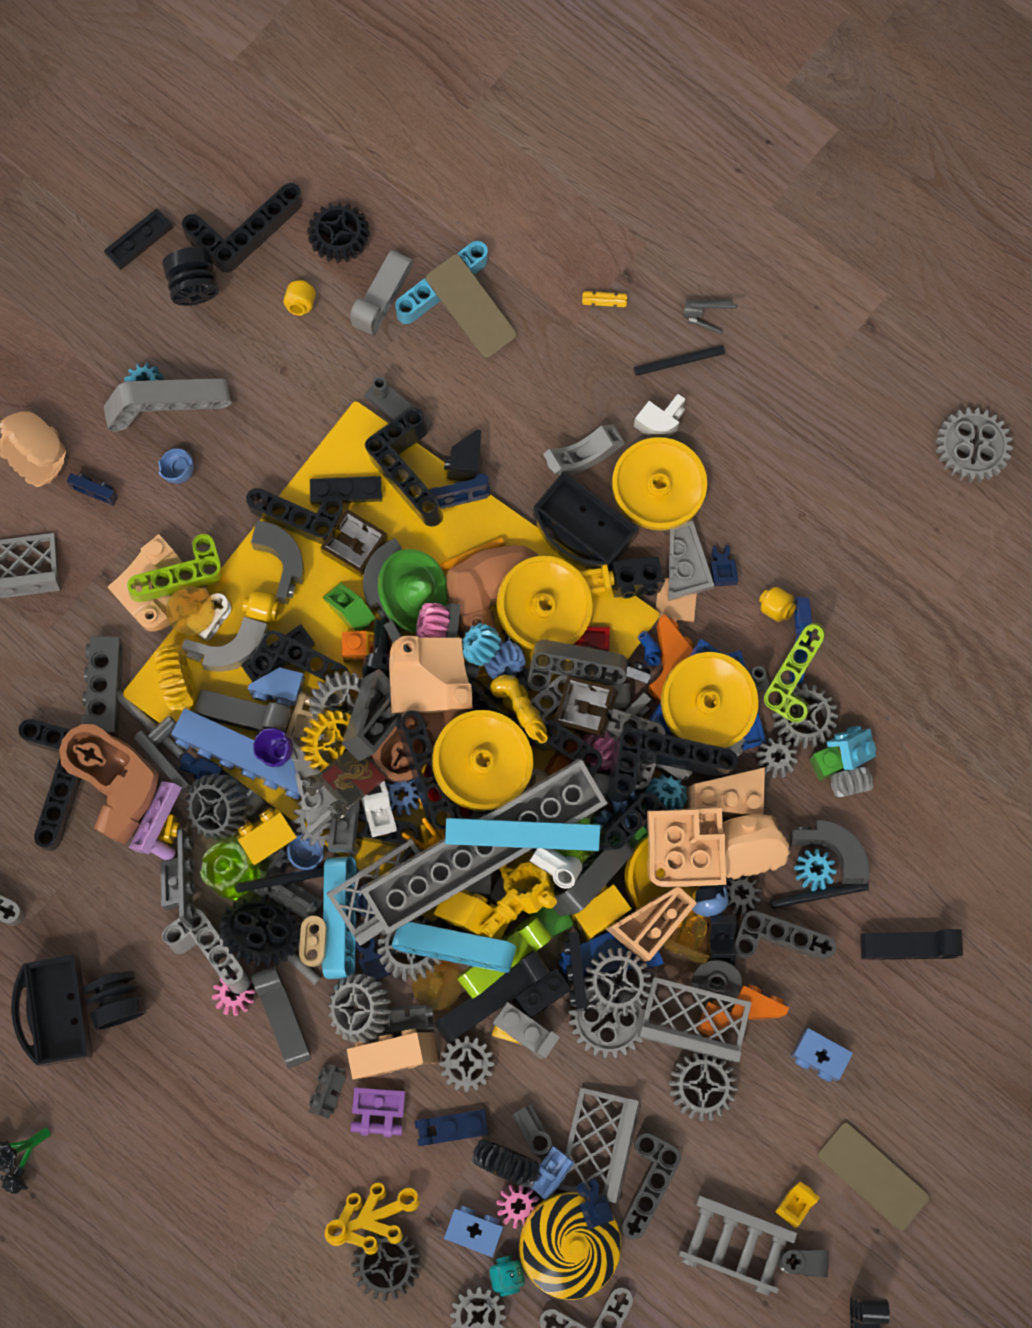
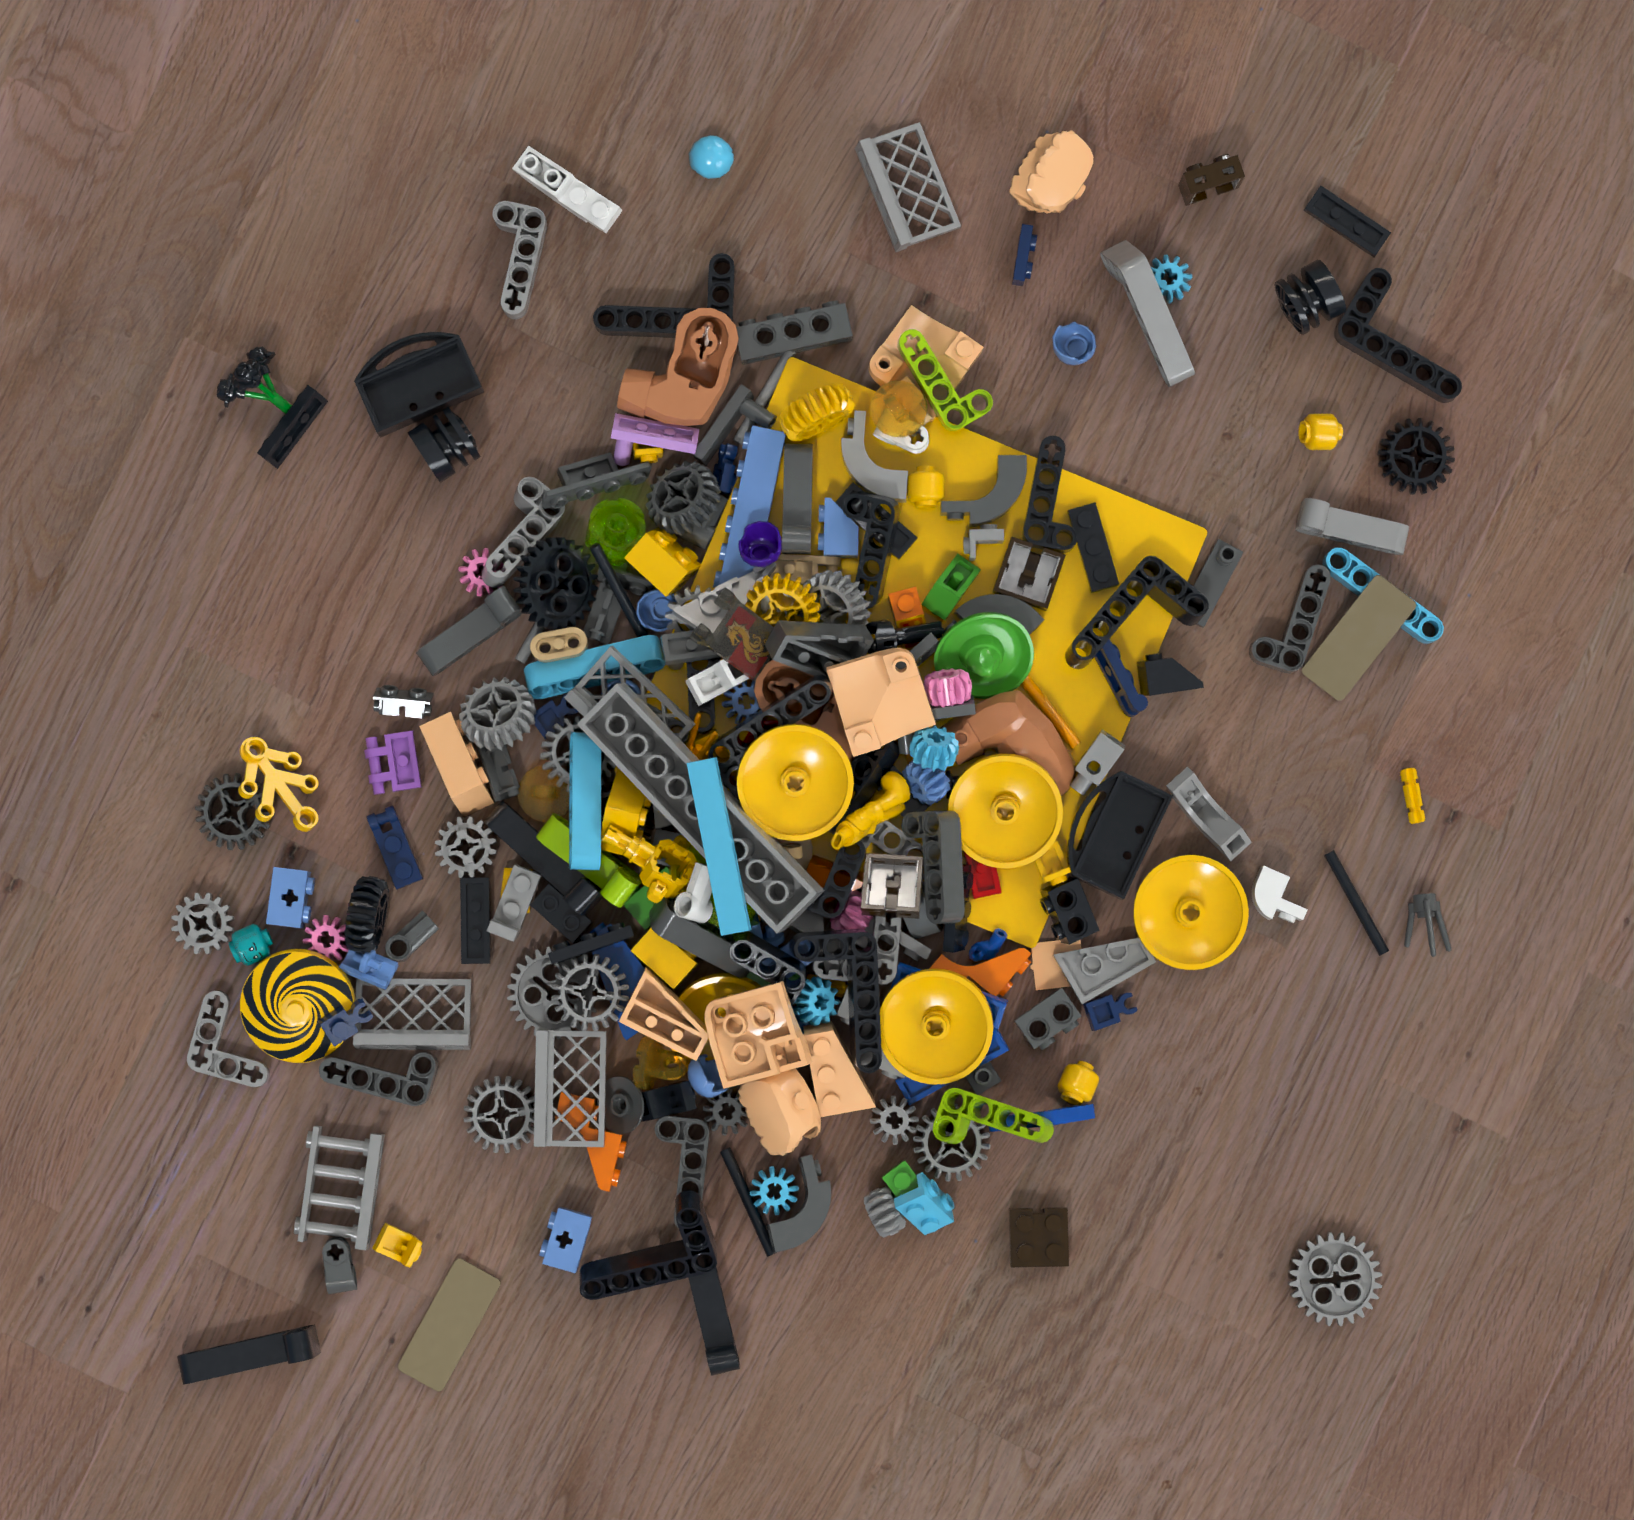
camera: 80 degrees right, 10 degrees up
none -> black plate [257,385,328,469]
none -> black plate [460,878,491,964]
none -> black beam [580,1190,717,1300]
none -> light grey bracket [963,524,1004,561]
none -> dark brown piece [1009,1207,1069,1268]
none -> dark grey brick [1014,988,1081,1050]
none -> light grey torso [1070,729,1126,795]
none -> dark brown piece [1178,154,1245,206]
none -> dark grey beam [1249,565,1331,674]

